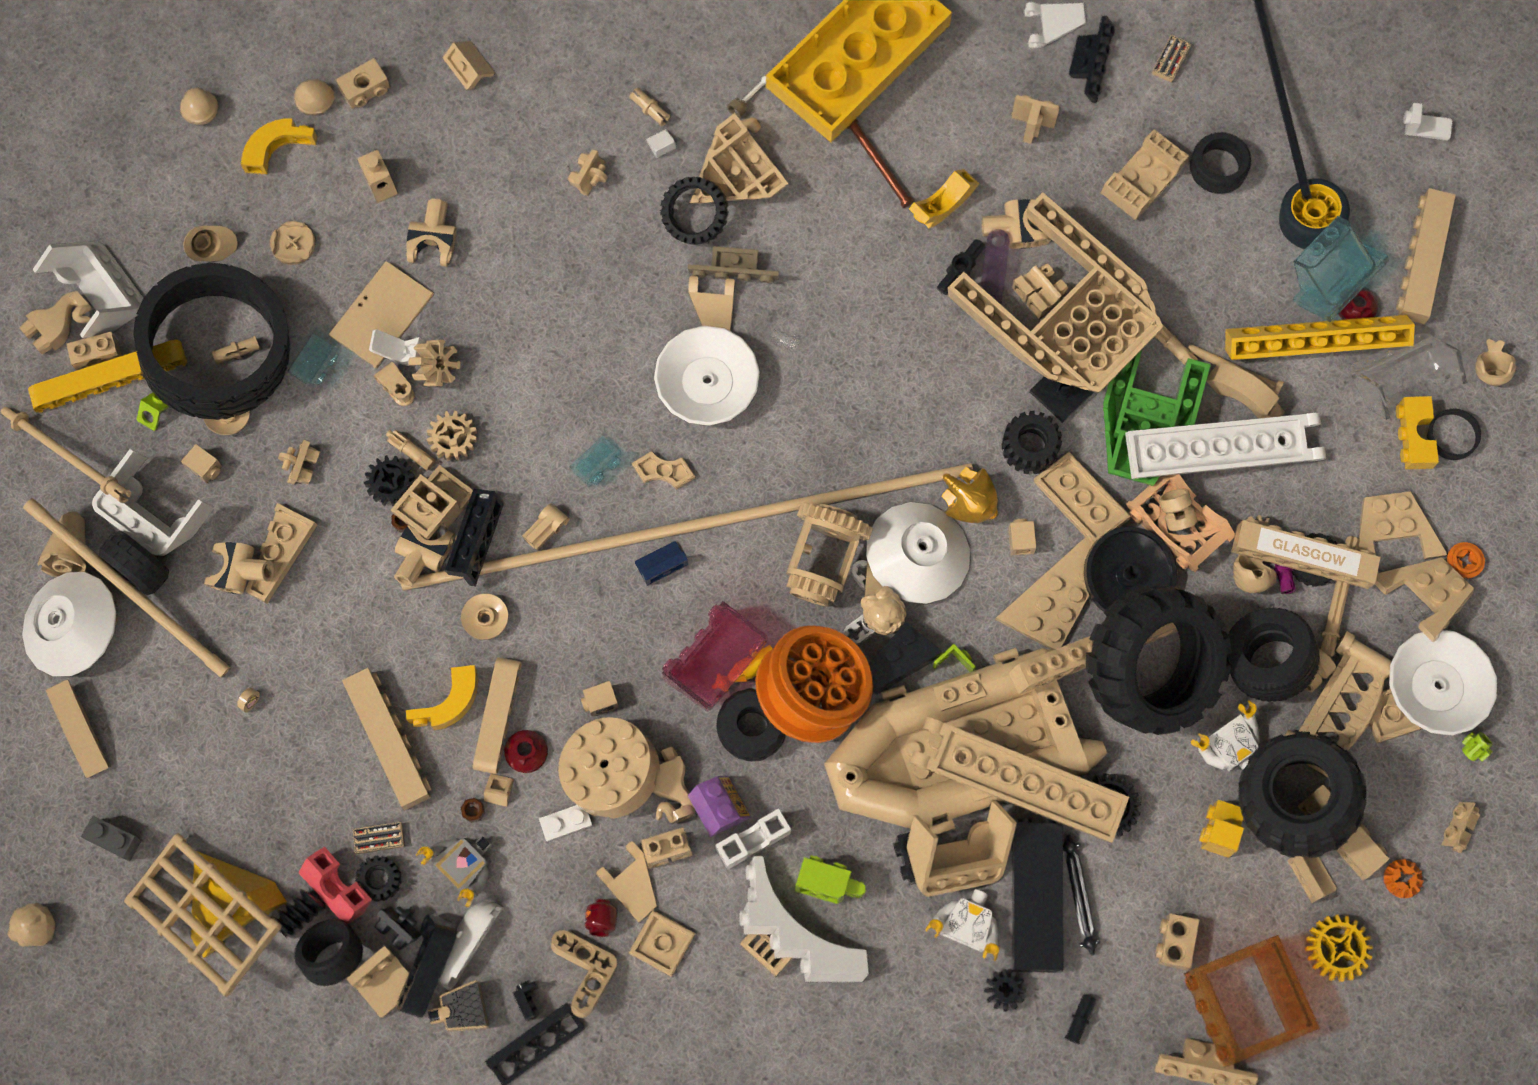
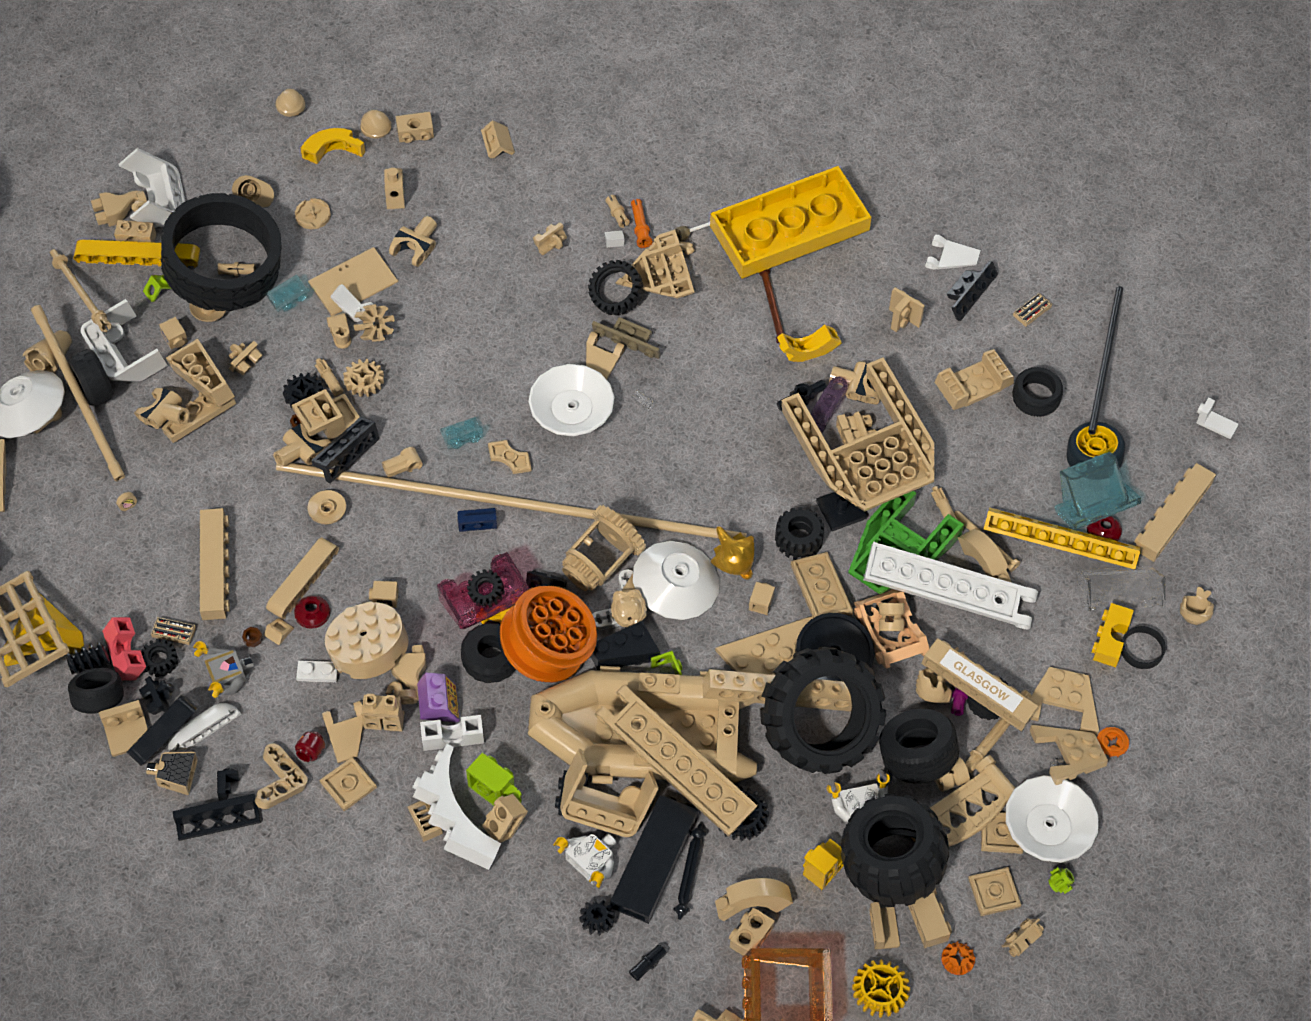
camera: 20 degrees right, 15 degrees down
yellow arch [406,665,478,730] -> none
none -> tan wedge [166,339,235,407]
none -> black tyre [467,569,505,608]
none -> tan brick [482,794,528,843]
none -> black hinge [525,570,567,589]
none -> orange pin [631,199,653,248]
none -> tan arch [715,878,793,921]
none -> tan tile [968,867,1021,916]

